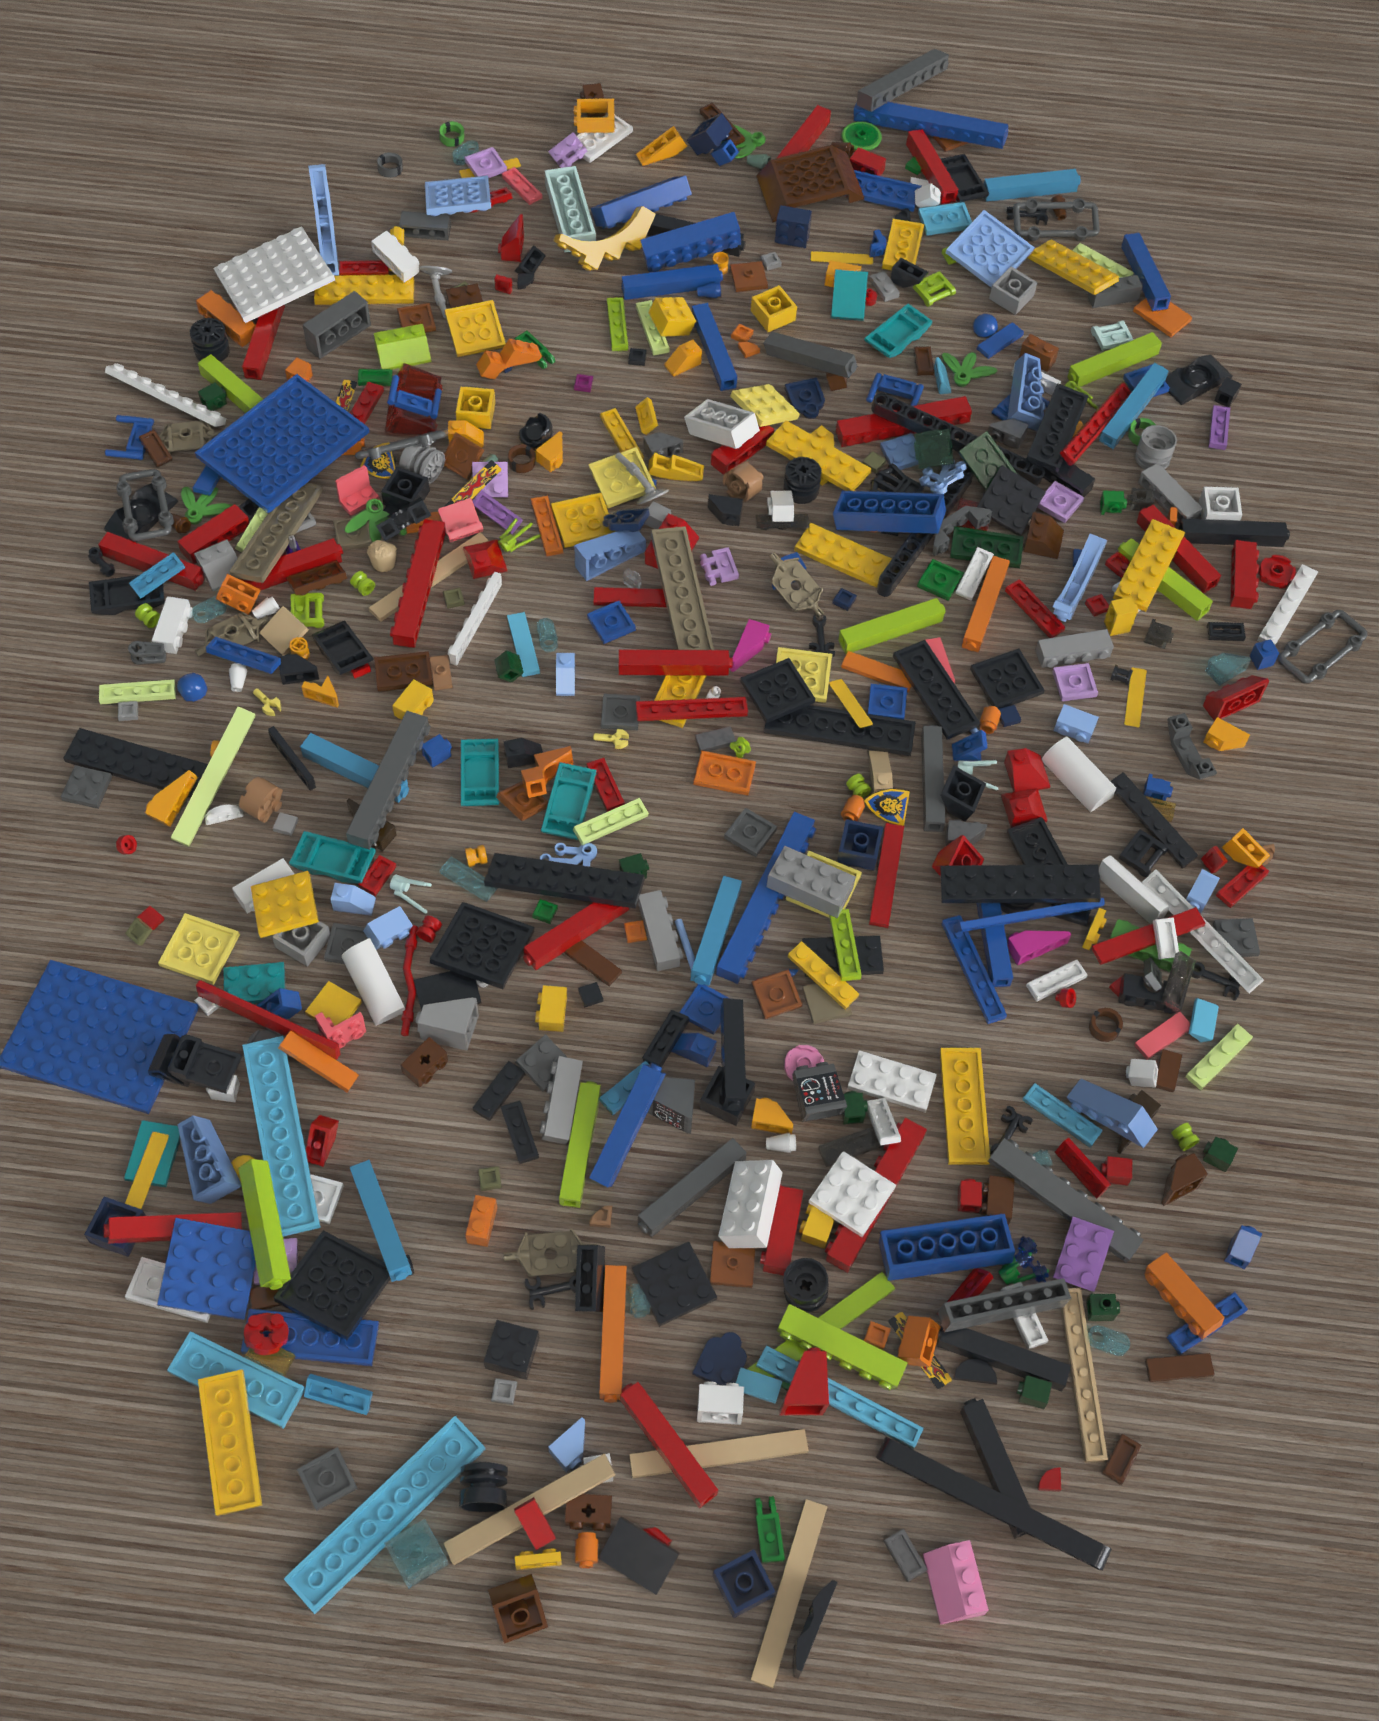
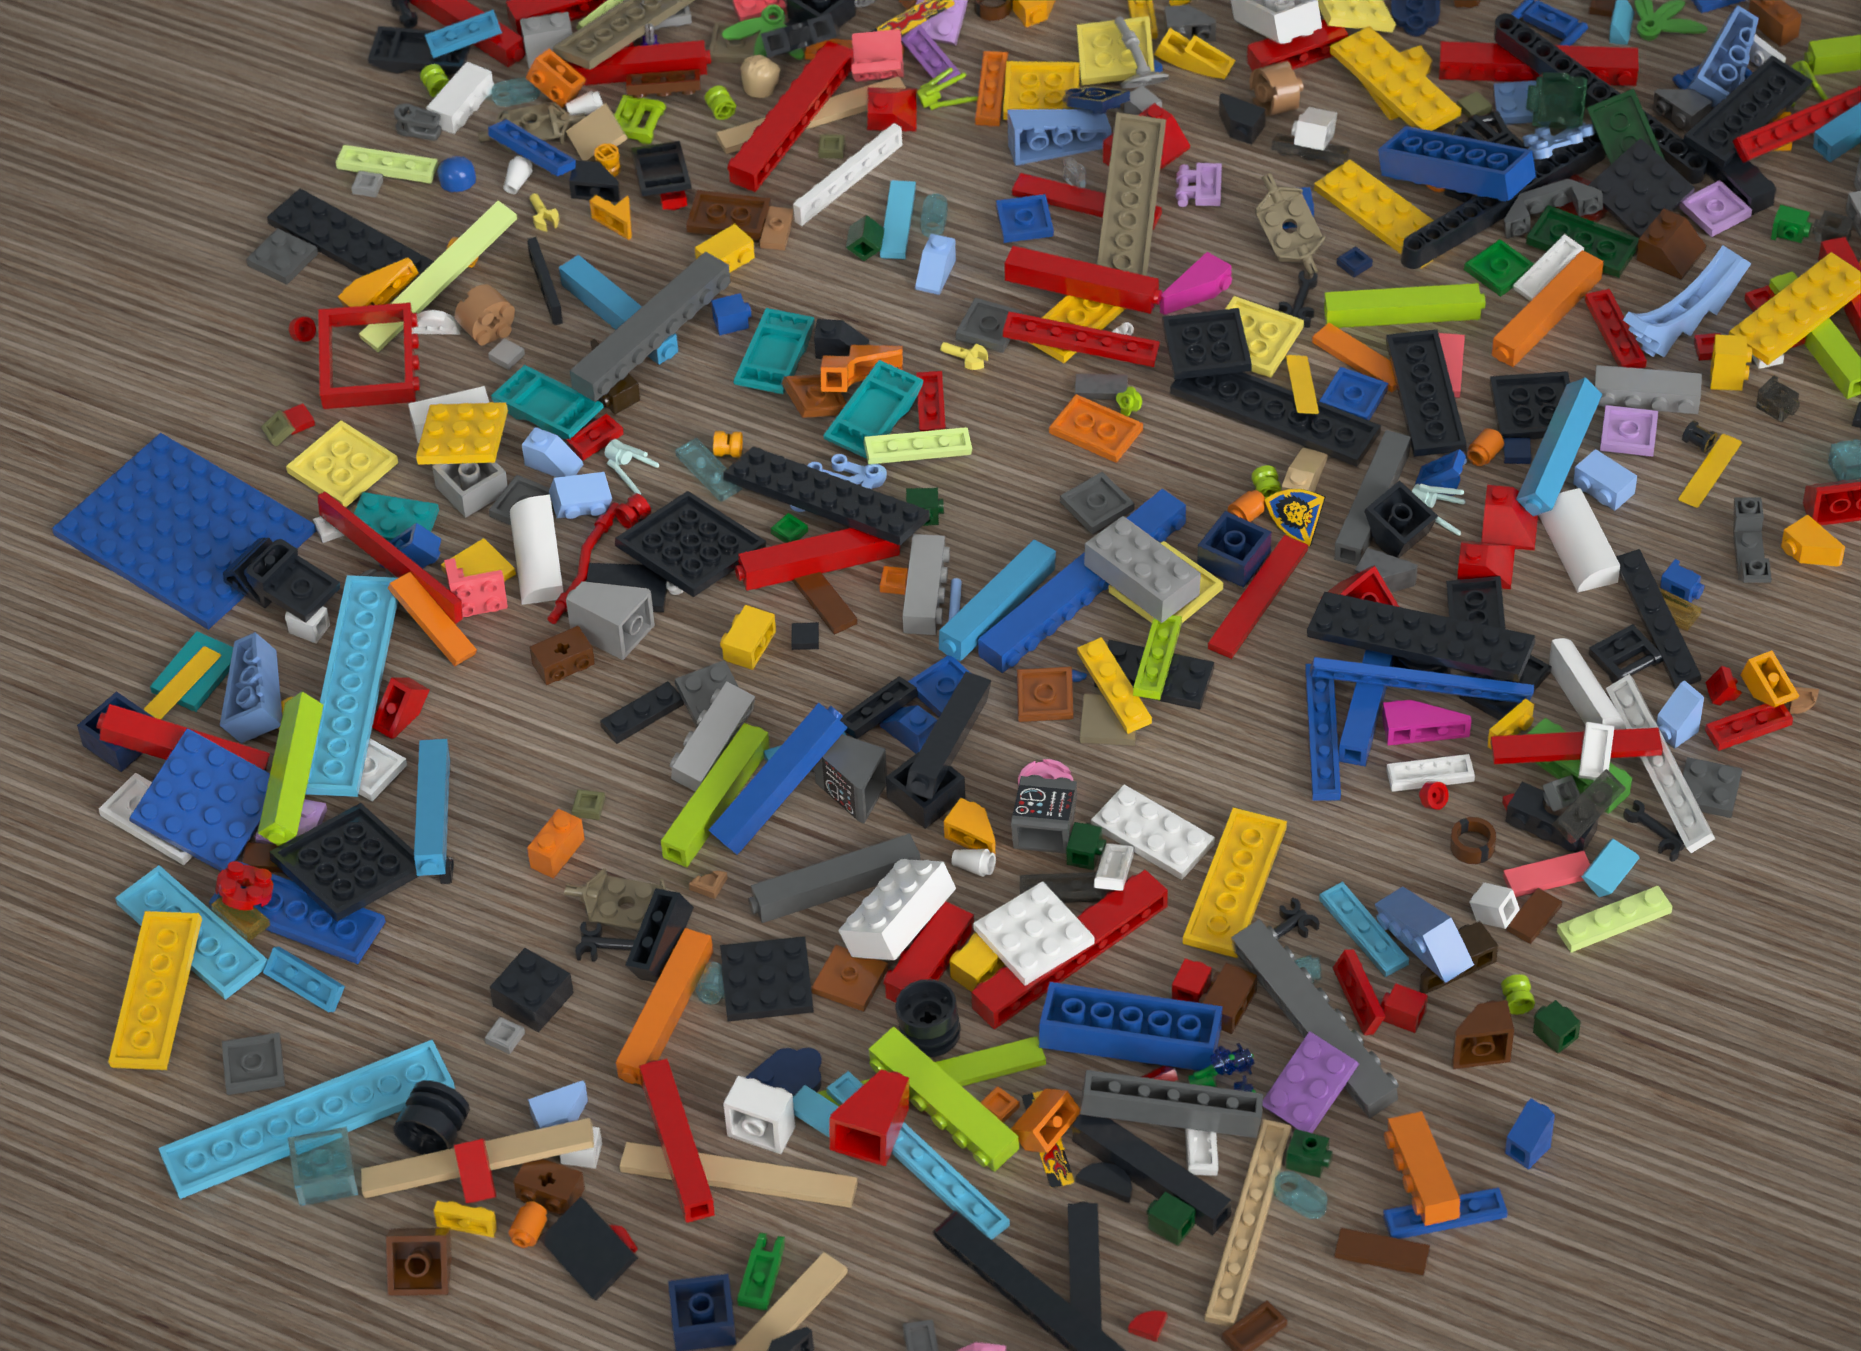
camera: 25 degrees right, 10 degrees down
black plate [501,1100,539,1164] -> none
black wheel [784,457,821,504] -> none
none -> red window [318,302,420,409]
none -> dark azure brick [1516,377,1602,516]

